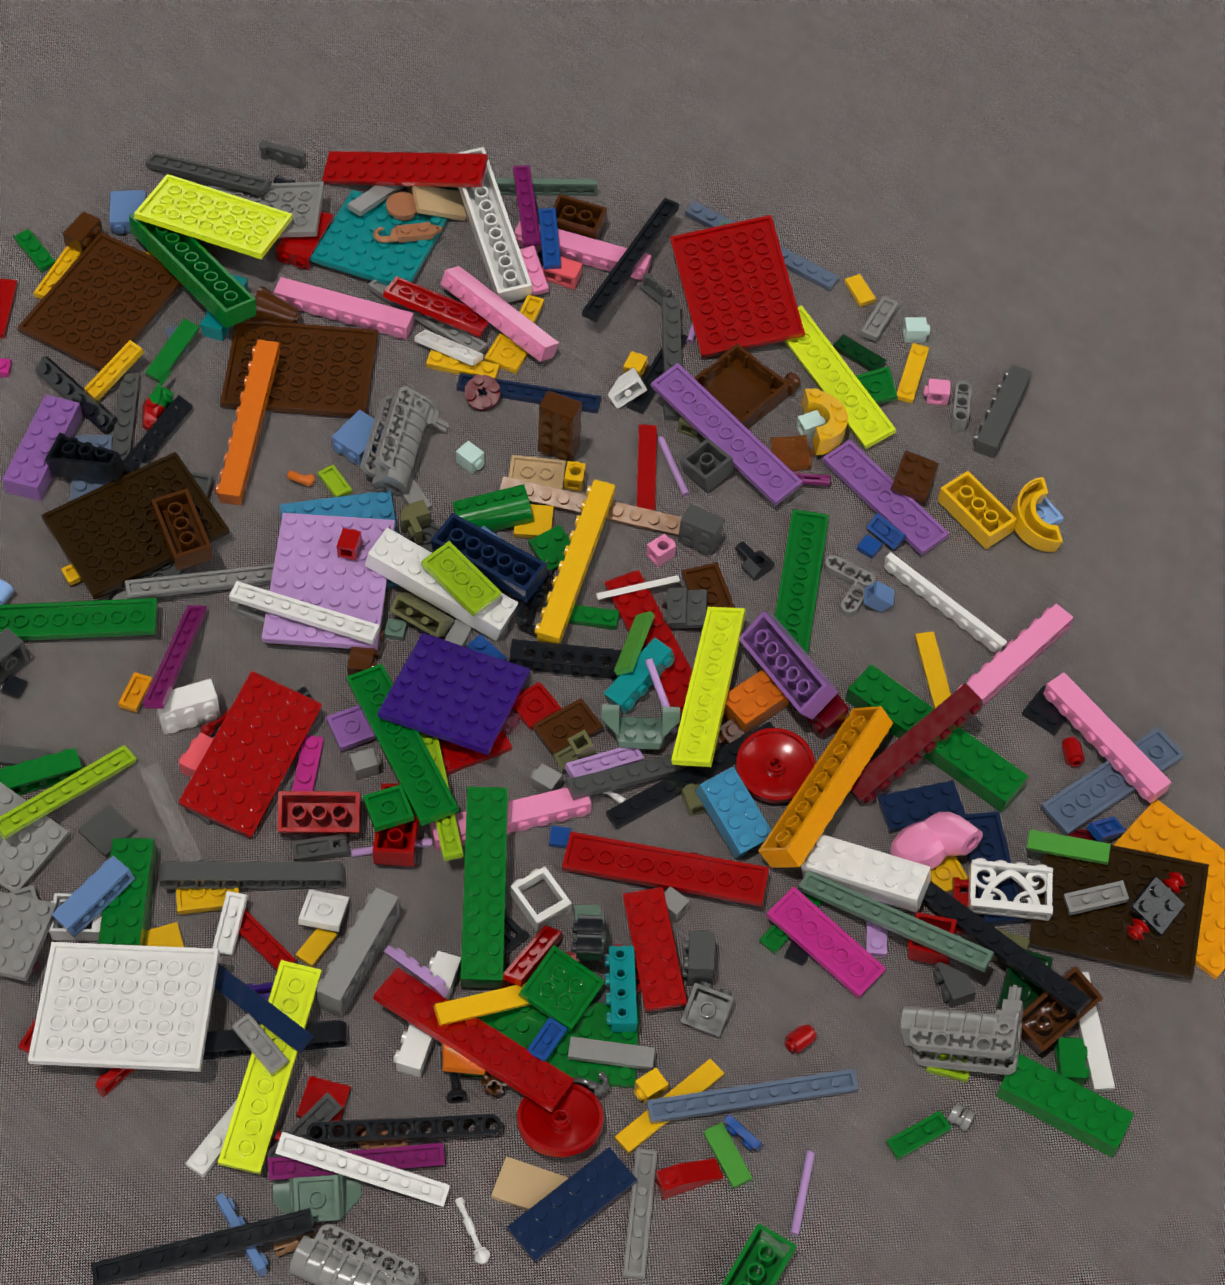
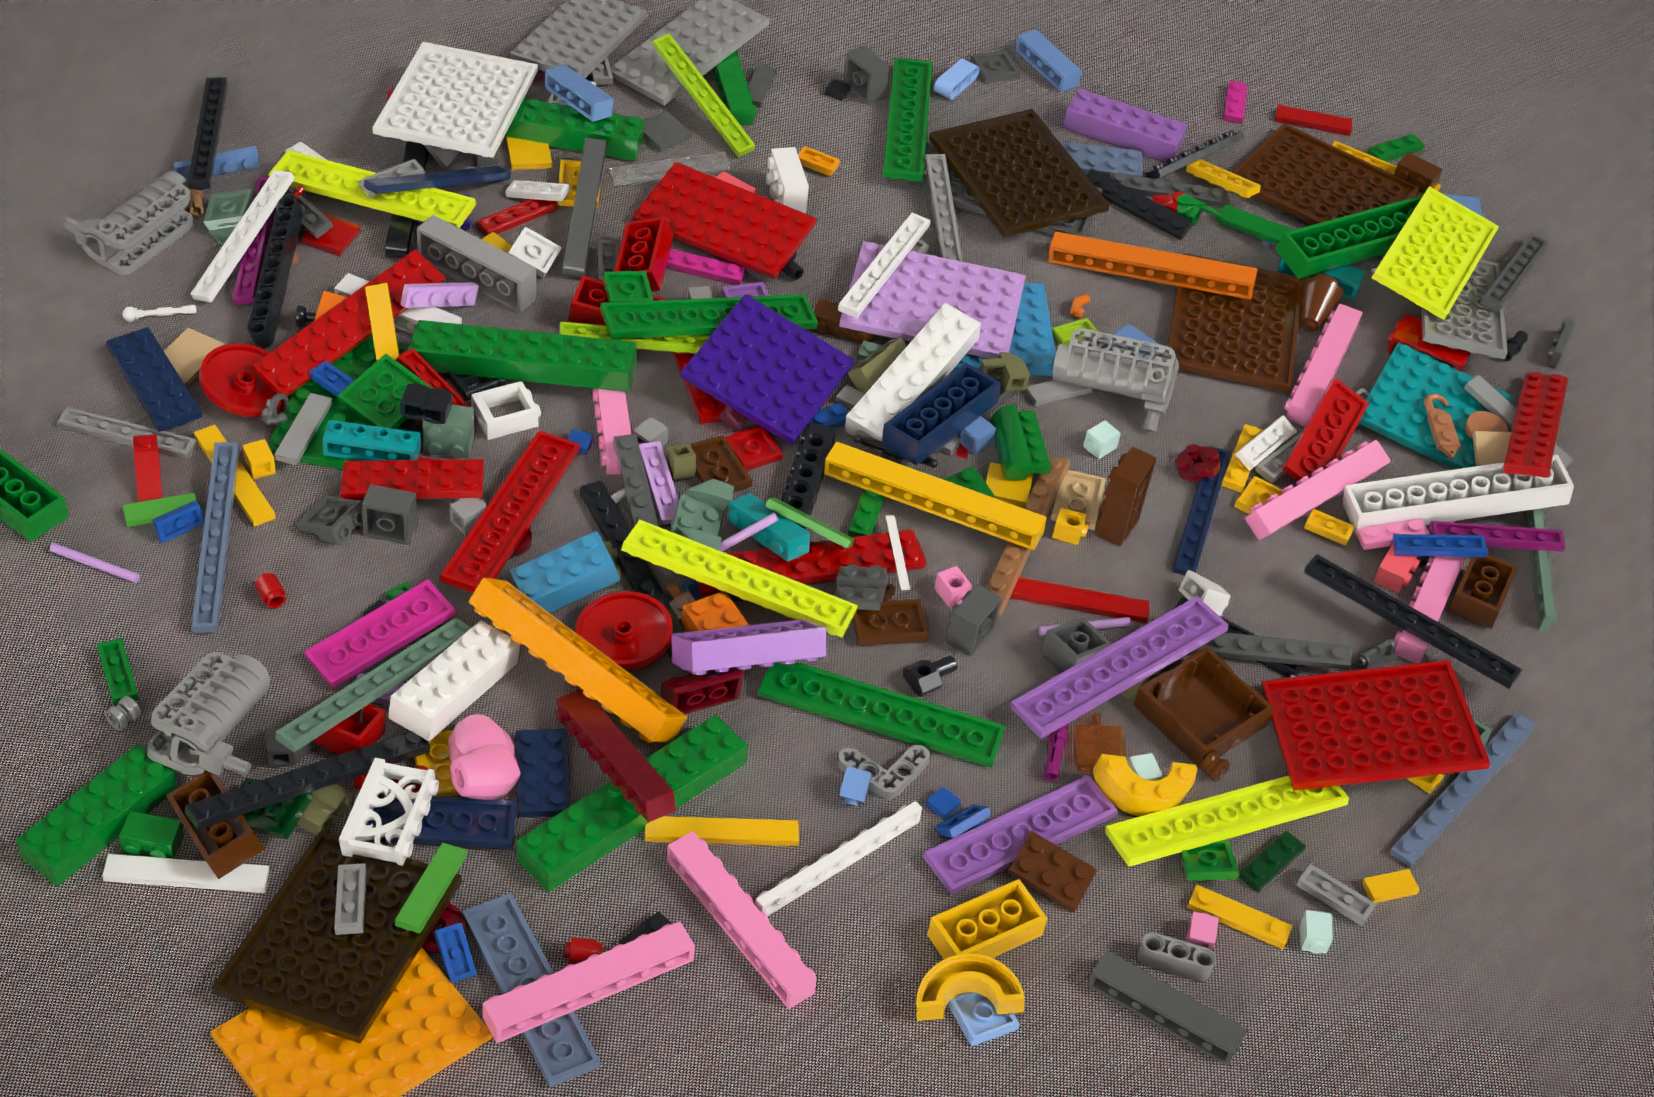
camera: 95 degrees right, 10 degrees down
black wedge [45,433,126,481] -> none
magenta plate [143,605,208,709] -> none
reddish brown brick [151,488,213,571] -> none
red brick [336,528,362,561] -> none
lime plate [421,541,502,617] -> none
yellow brick [623,351,648,378] -> none
black plate [1126,872,1186,940] -> none

